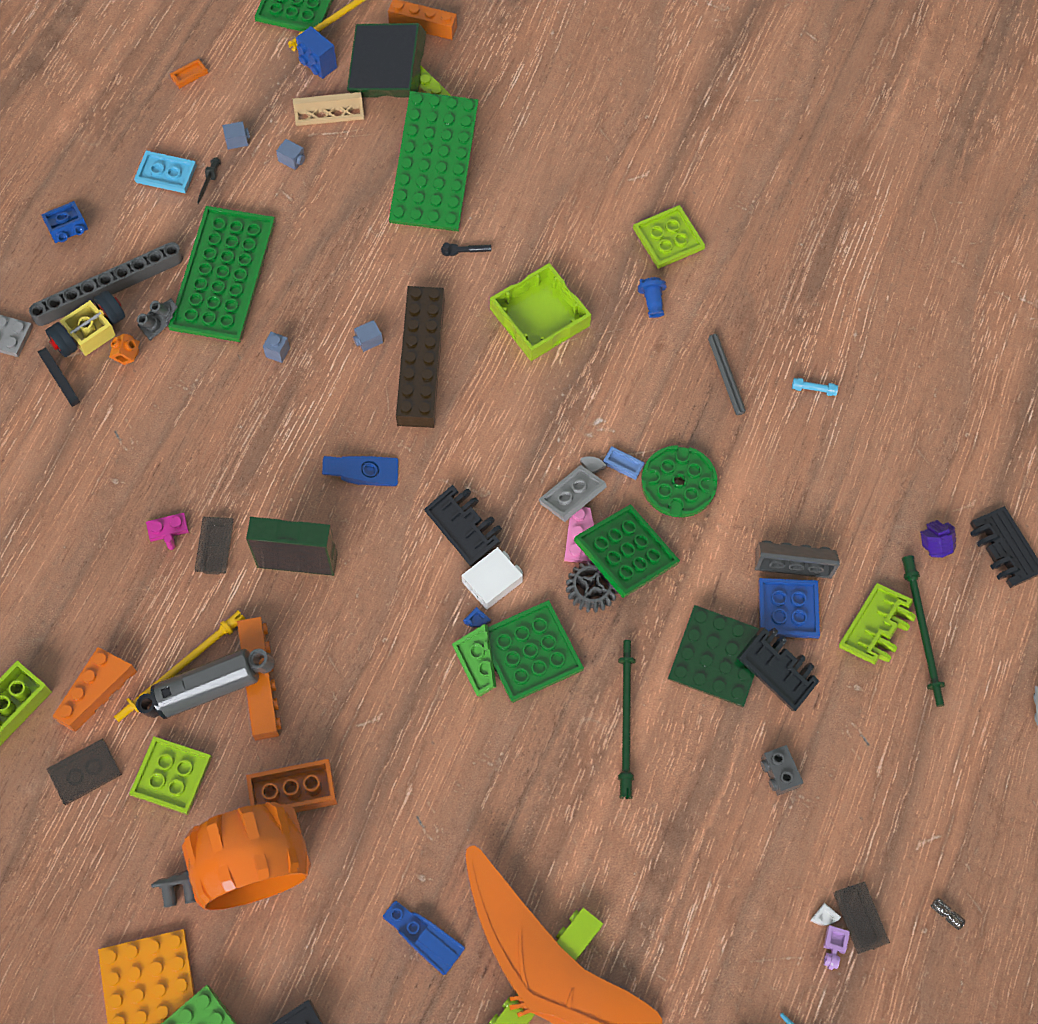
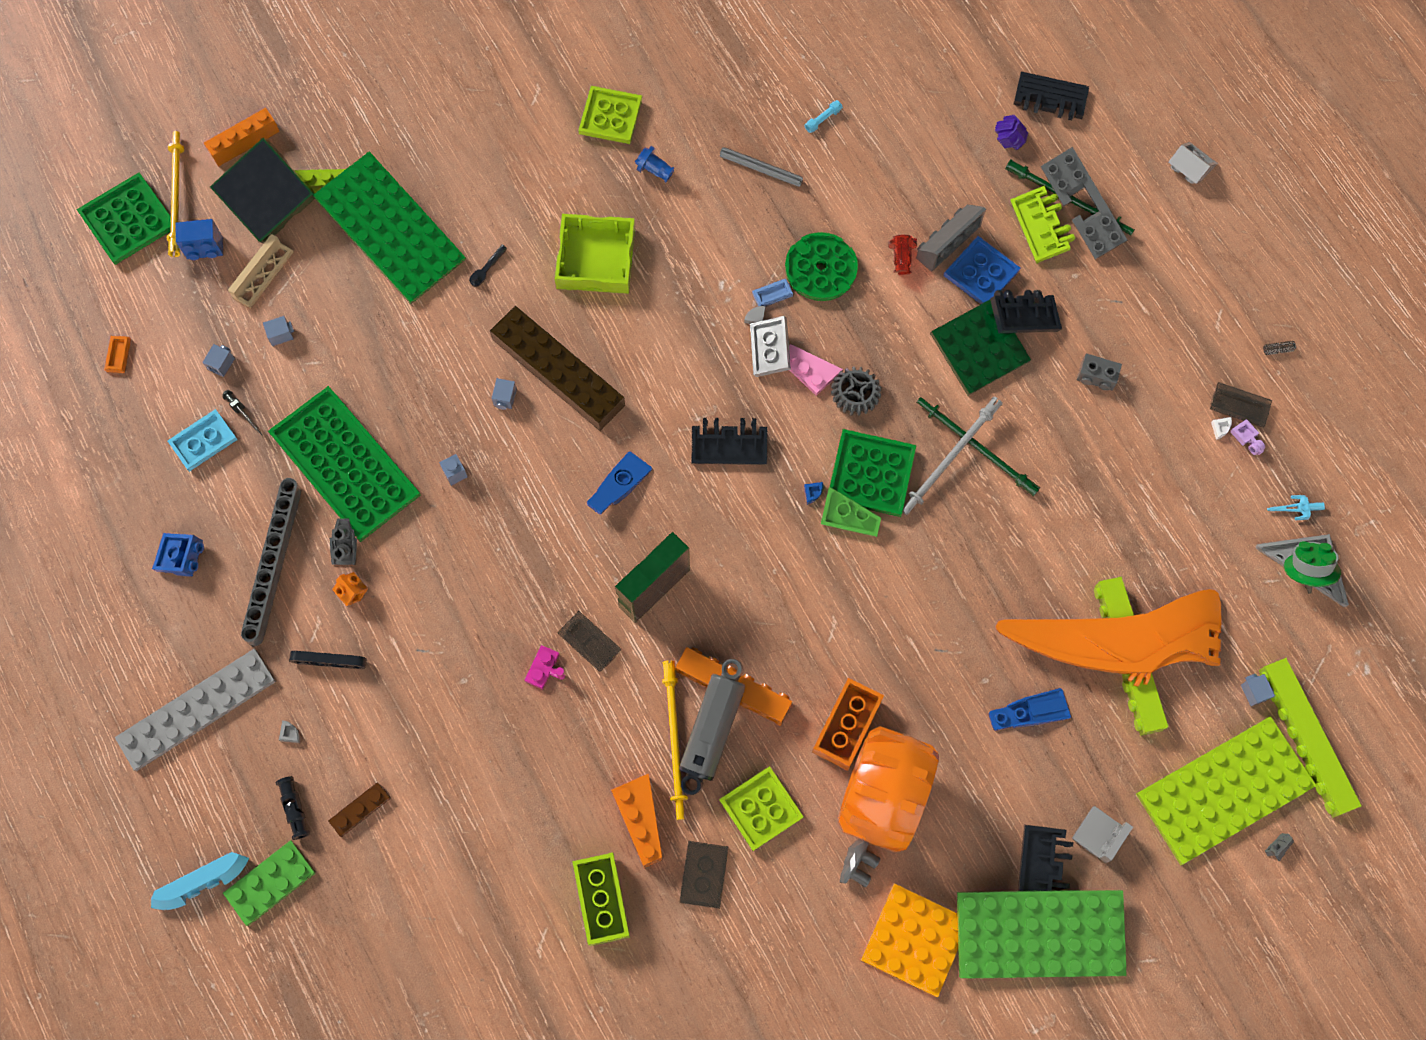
camera: 50 degrees left, 5 degrees up
brick [45,290,125,357] -> none
white brick [462,547,523,610] -> none
green plate [574,504,680,598] -> none
none -> clear red piece [888,235,917,275]
none -> light grey bar [902,397,1003,515]
none -> dark grey plate [1040,147,1128,260]

